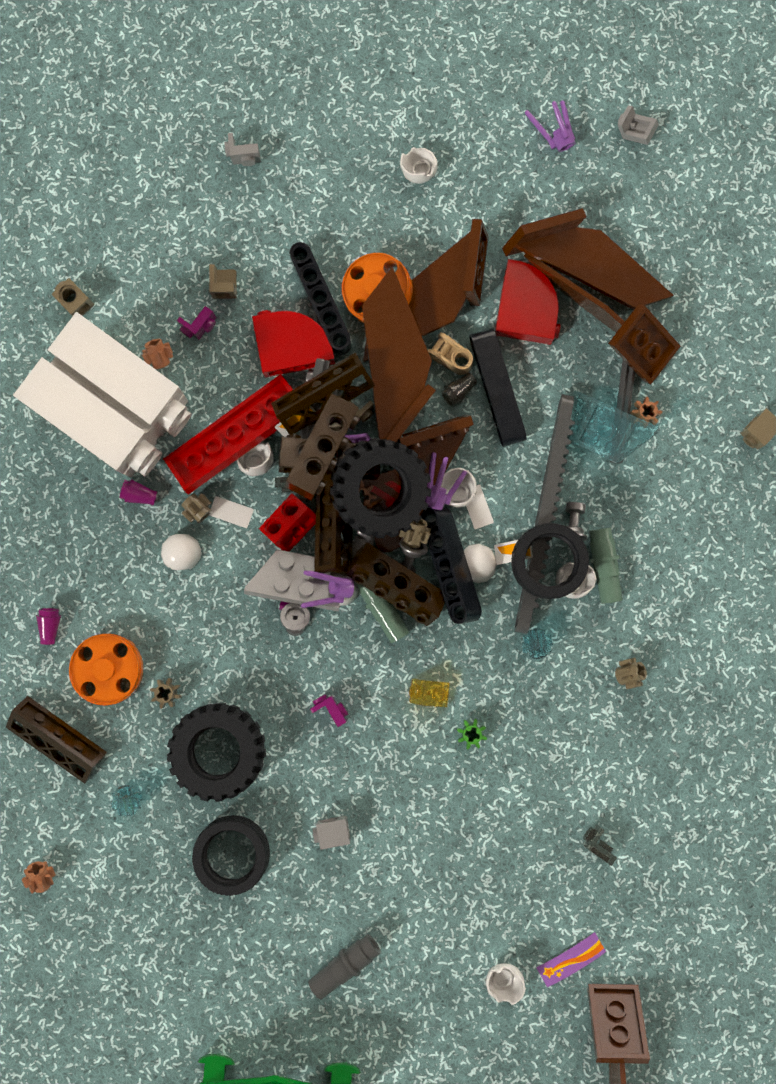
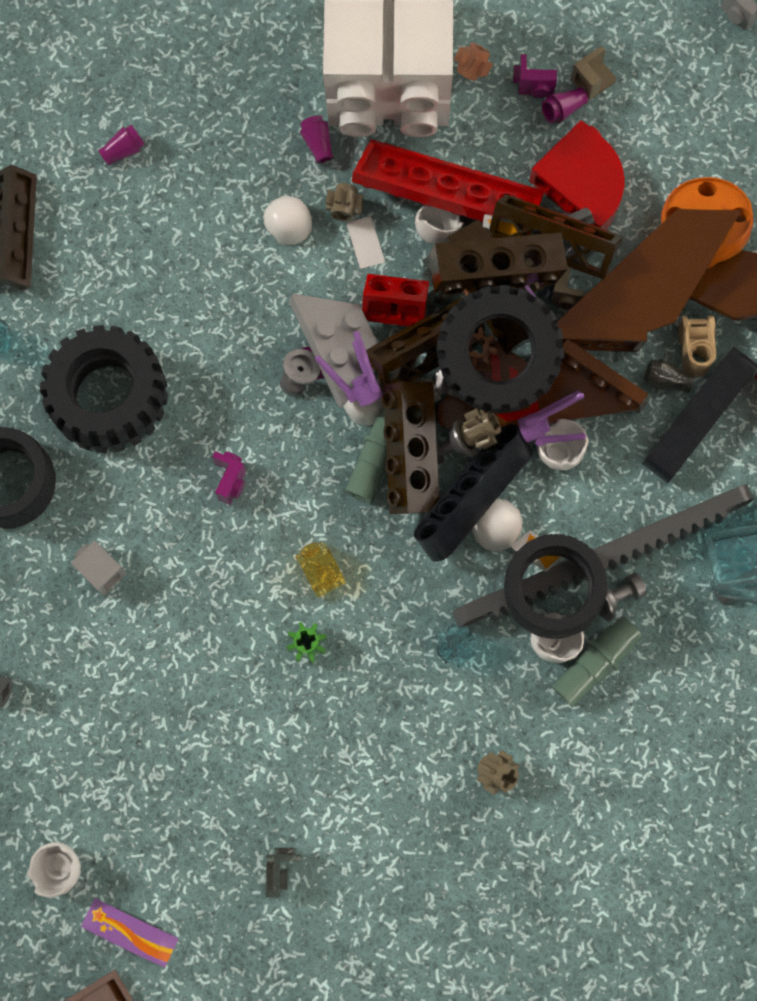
camera: 55 degrees right, 10 degrees down
orange piece [69,634,143,706] -> none
dark tan gear [150,678,182,709] -> none
black beam [289,242,351,356] -> none
white sticker [466,485,494,529] -> none
none -> magenta cone [541,87,588,123]

